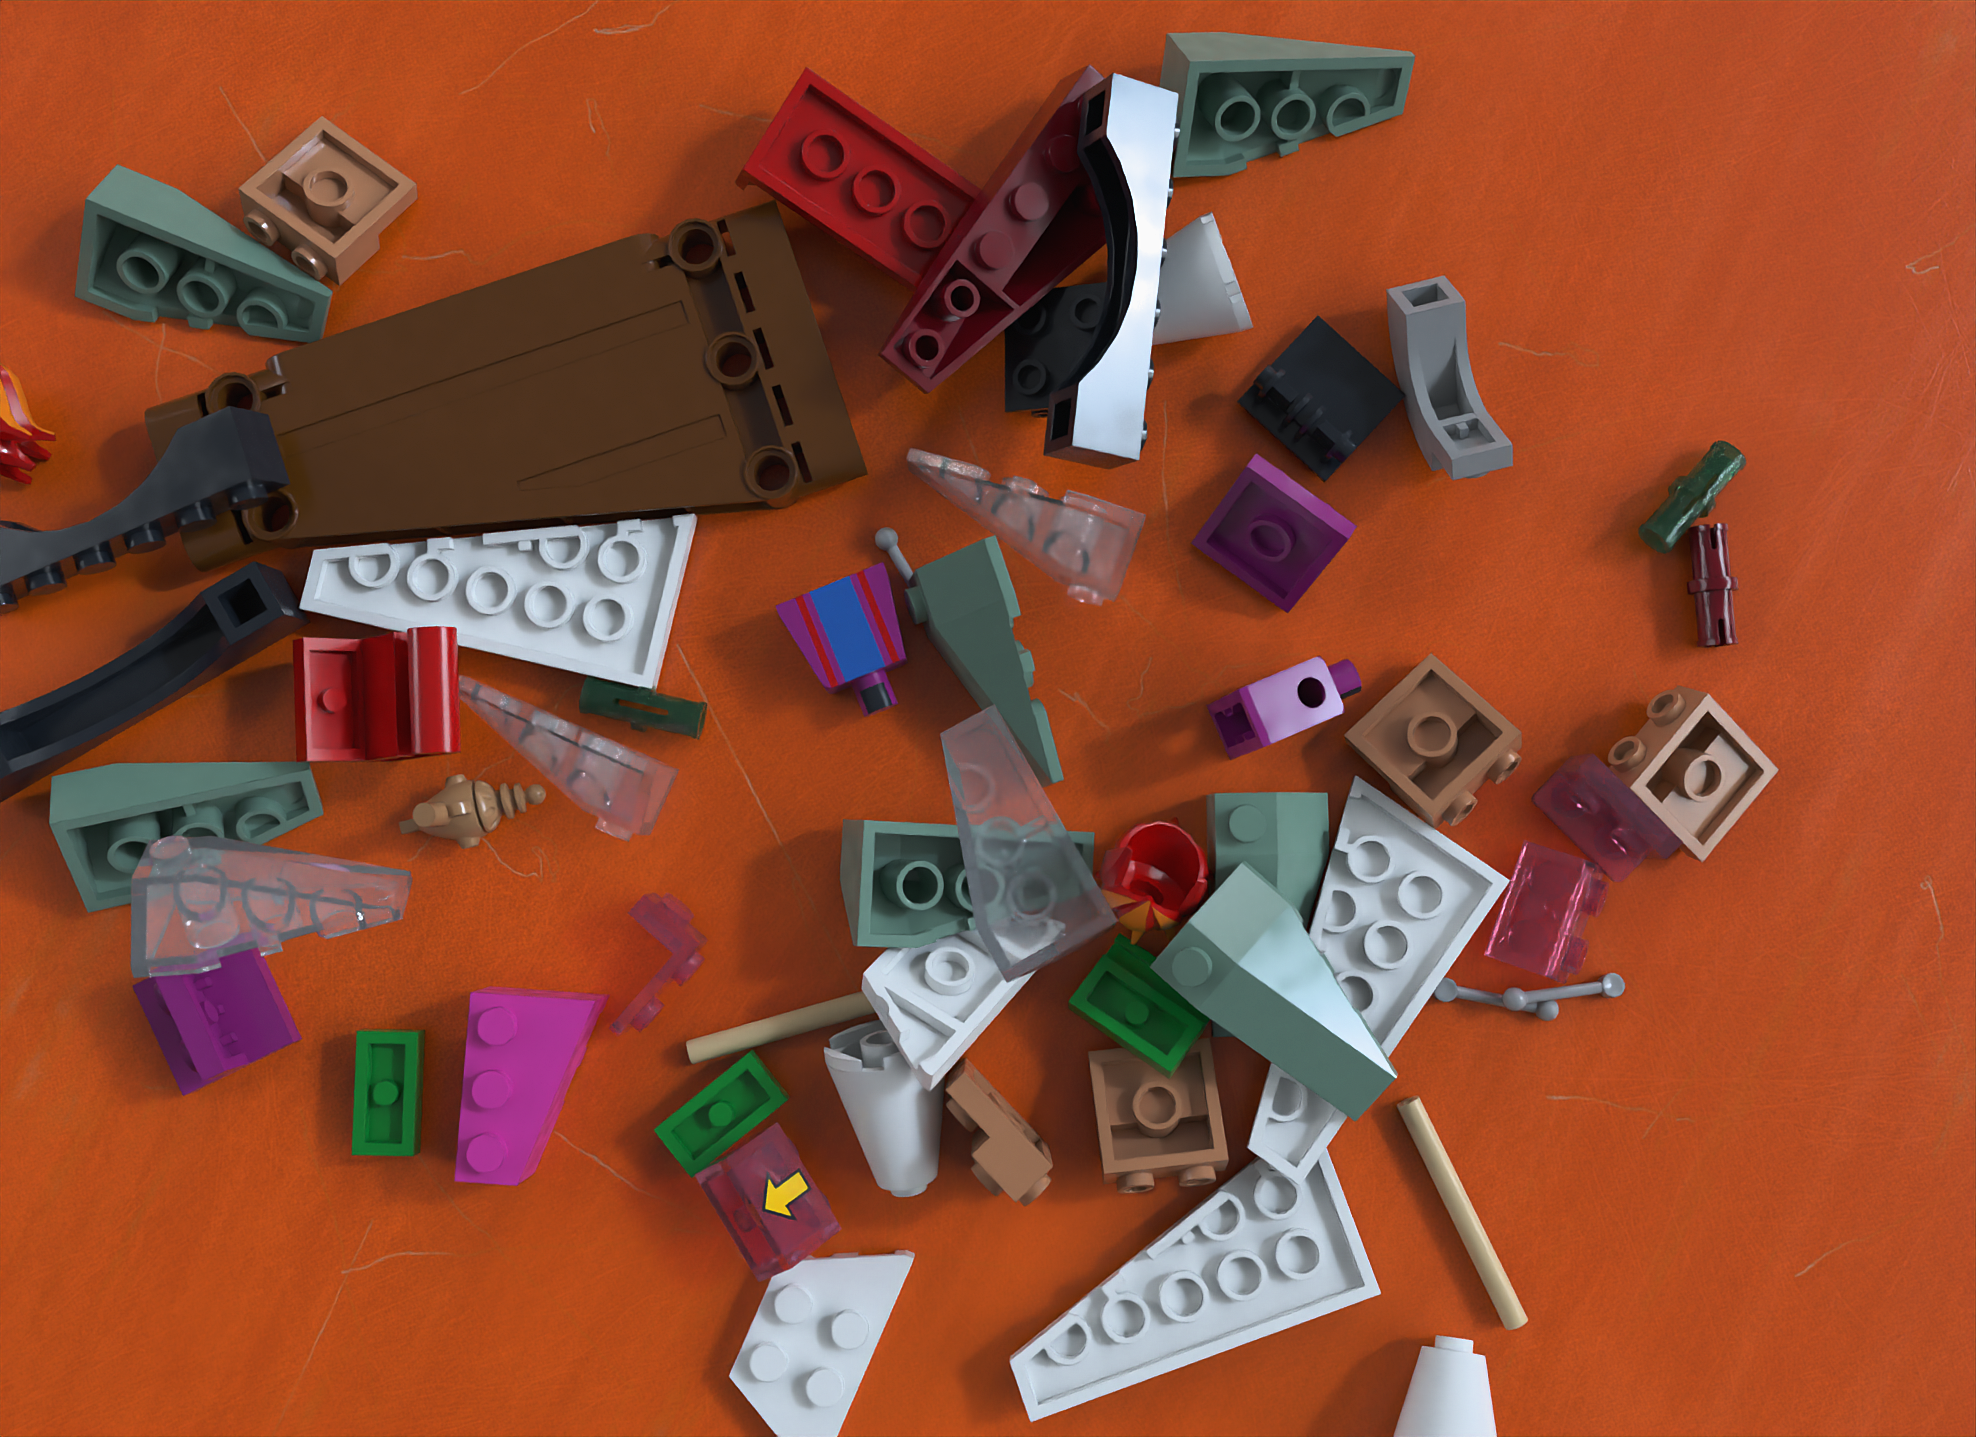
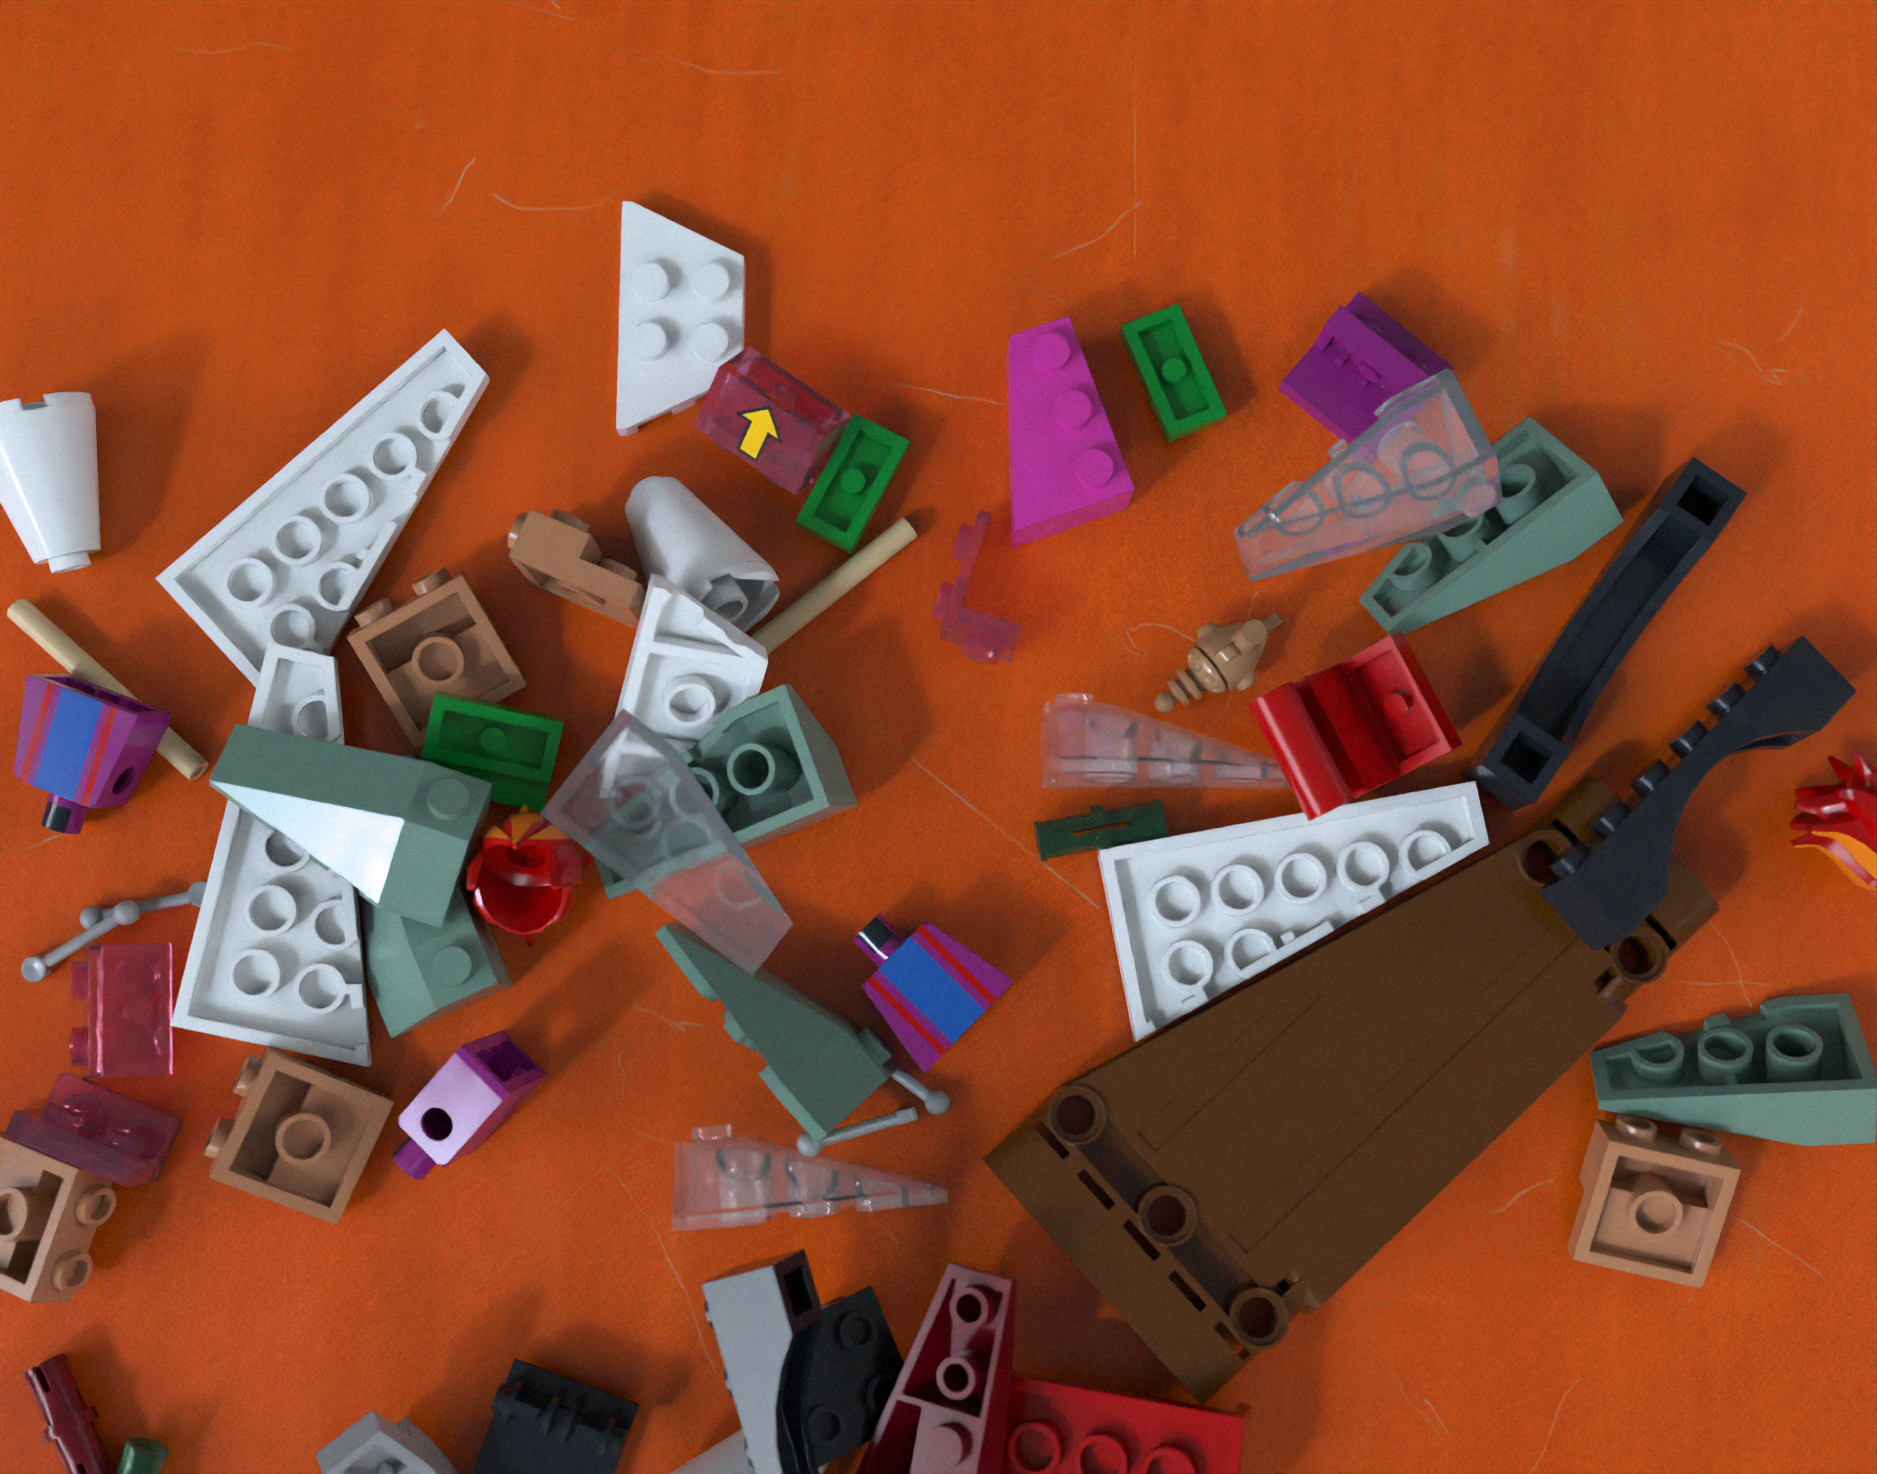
camera: 150 degrees right, 5 degrees down
magenta bracket [1191,454,1357,613] -> none
none -> magenta torso [14,673,172,834]
none -> light grey hinge [797,1106,918,1157]

